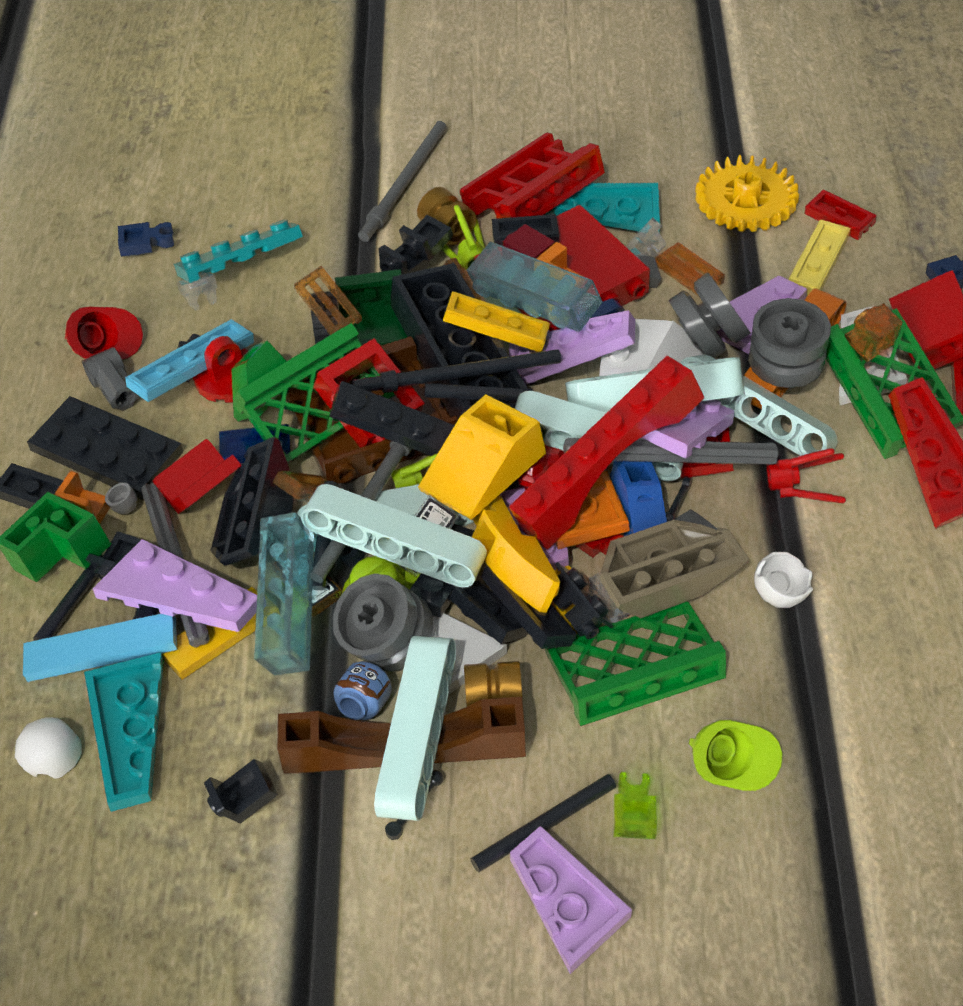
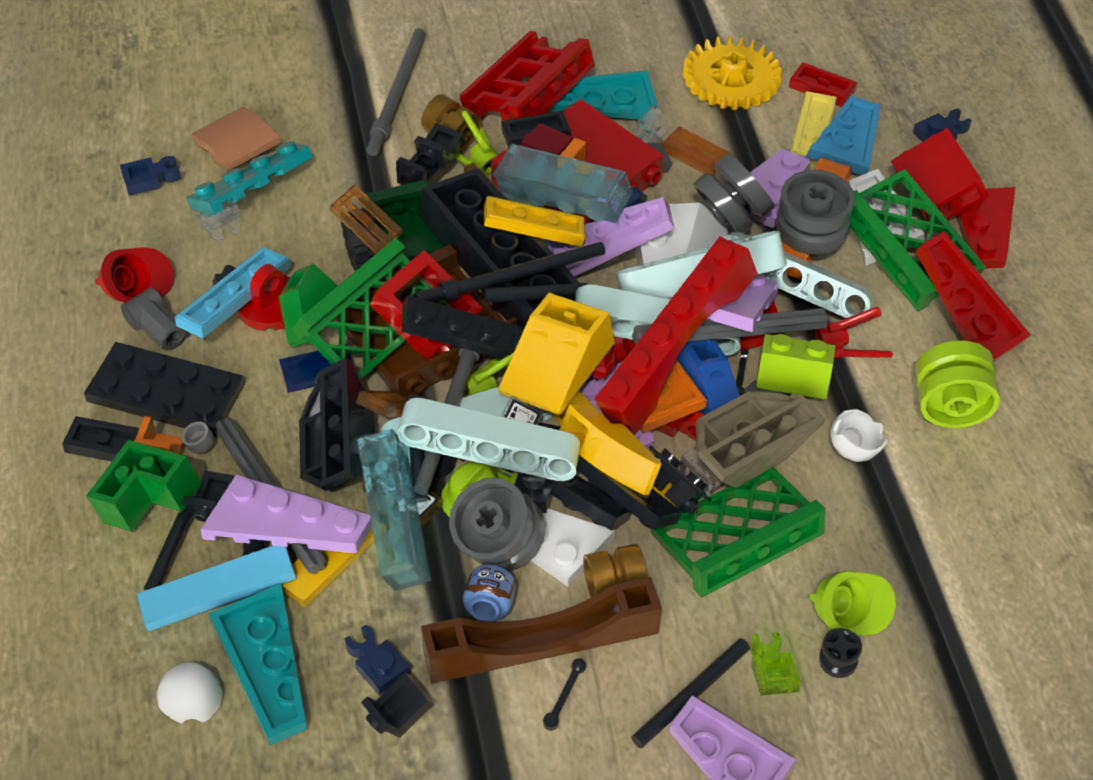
camera: 15 degrees left, 0 degrees up
red panel [153,439,242,514] -> none
light aqua beam [374,636,456,821] -> none
clear orange brick [845,303,903,362] -> none
none -> nougat slope [191,107,282,170]
none -> dark blue plate [345,625,411,696]
none -> lime slope [756,334,835,399]
none -> dark azure wing [805,95,880,175]
none -> black wheel [819,628,862,678]
none -> lime wheel [915,341,1000,428]

